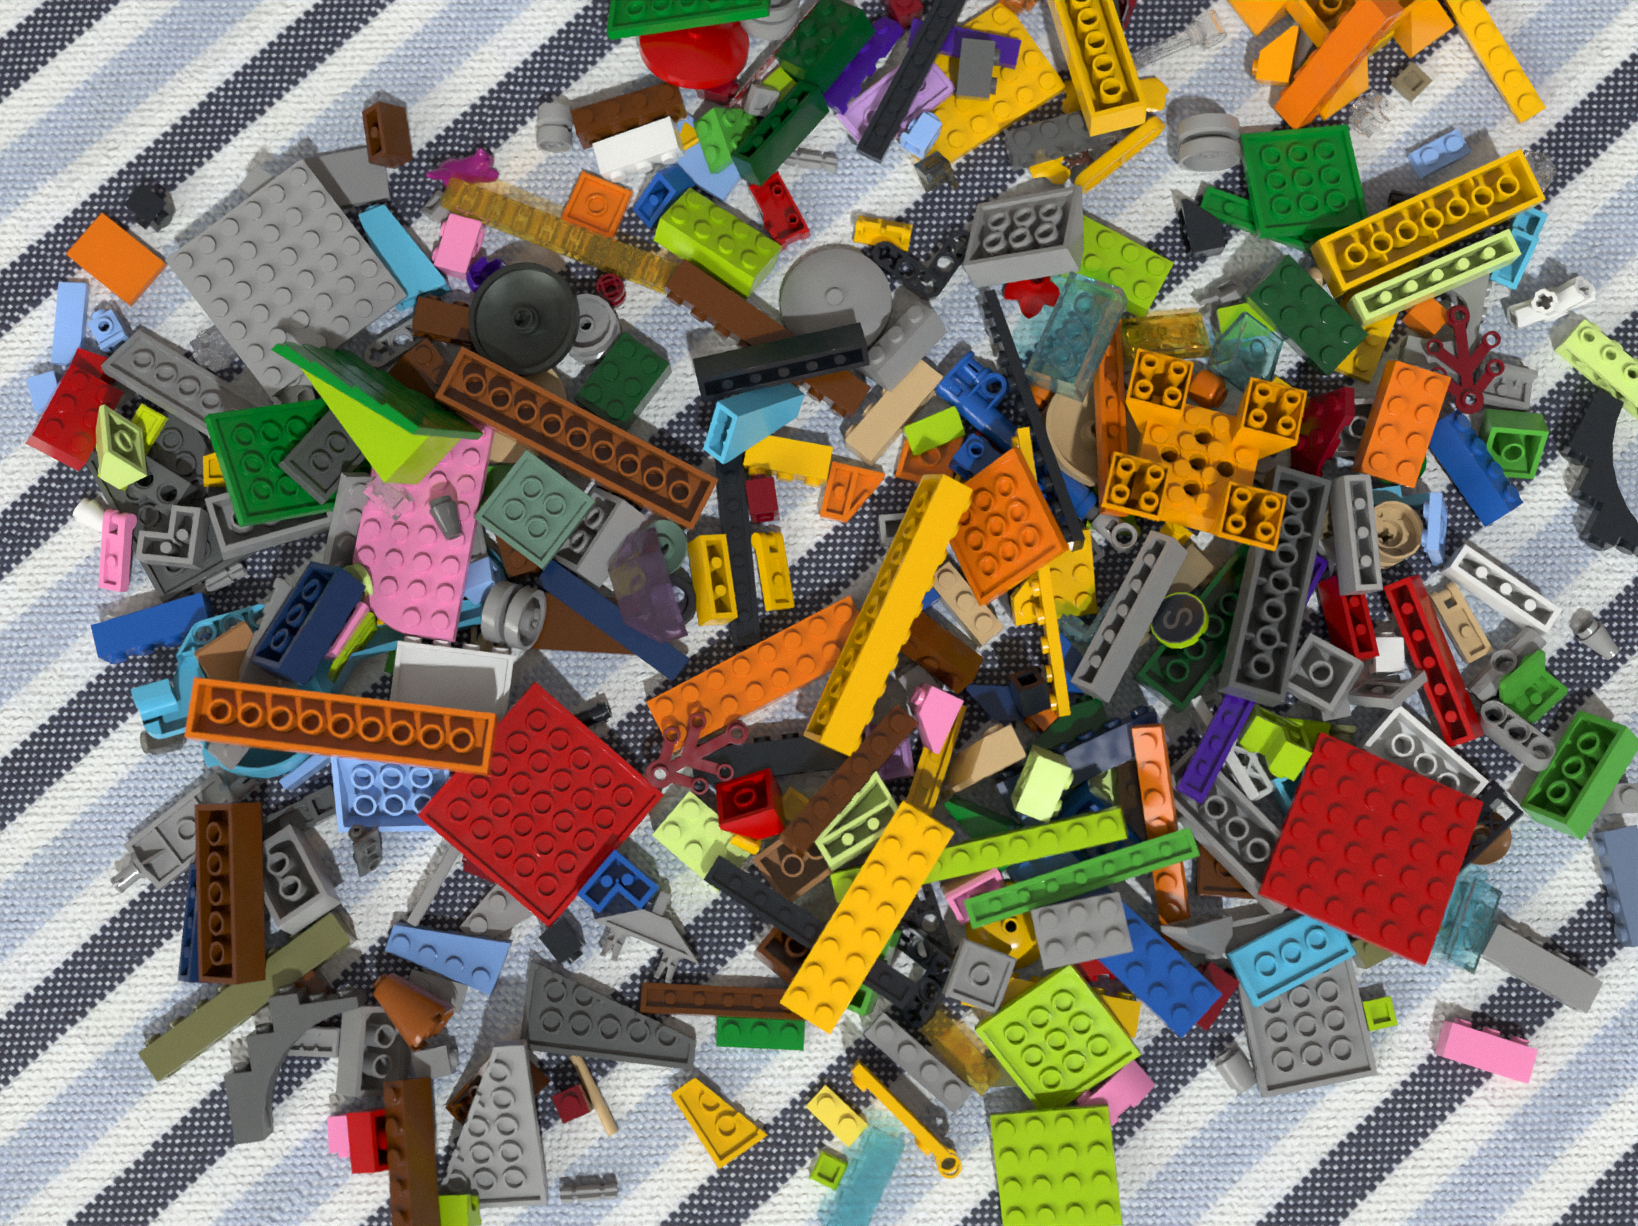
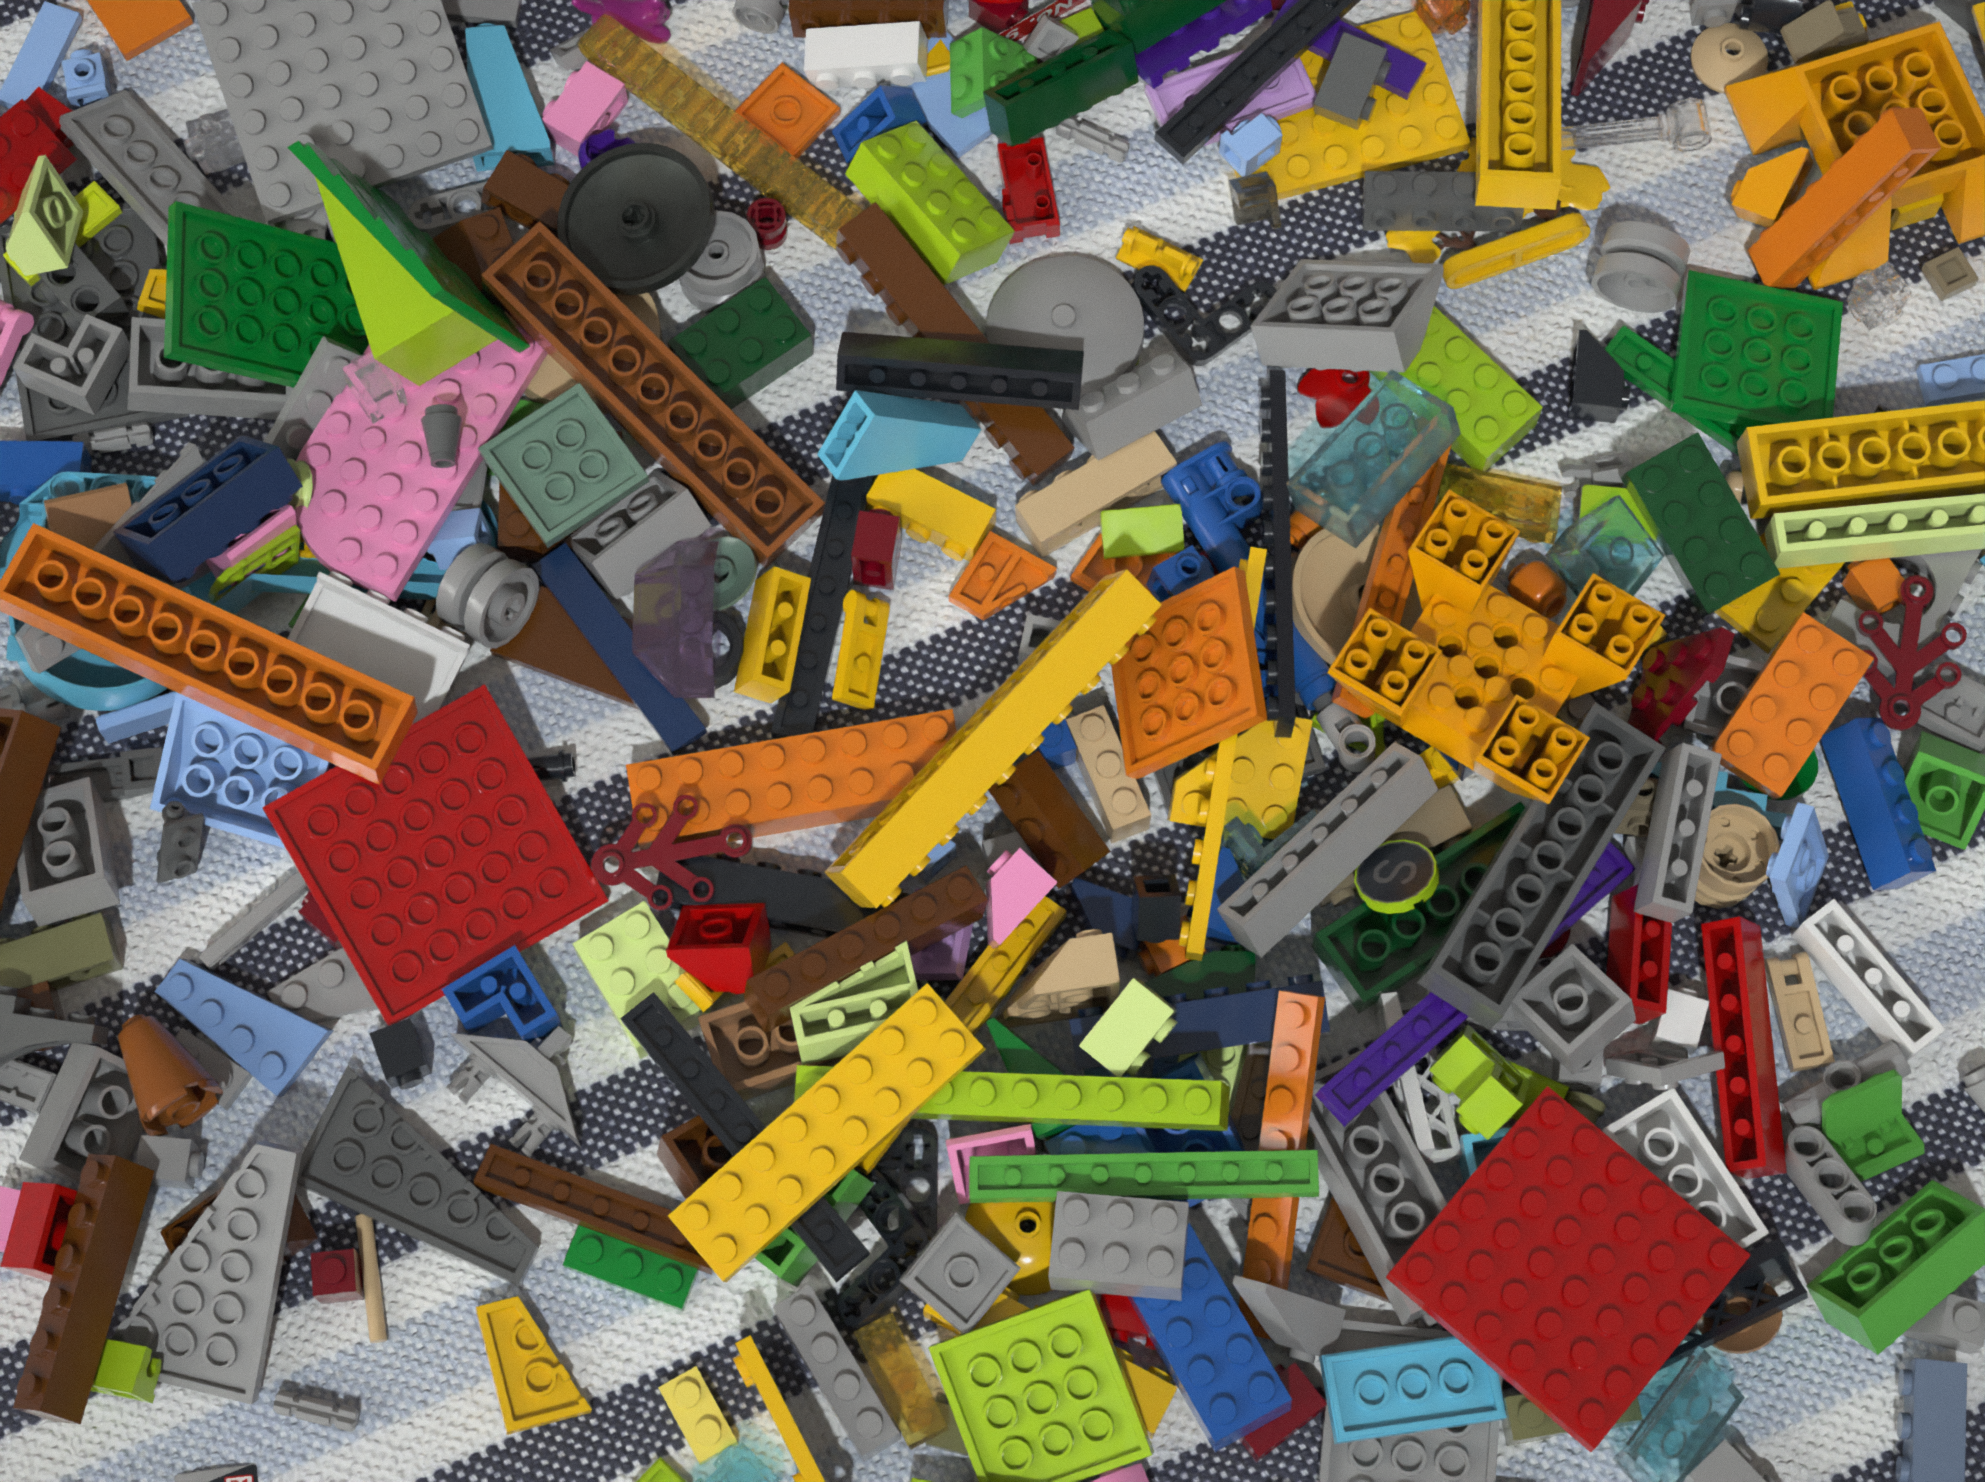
camera: 15 degrees right, 10 degrees down
dark grey plate [278,409,365,505] -> none

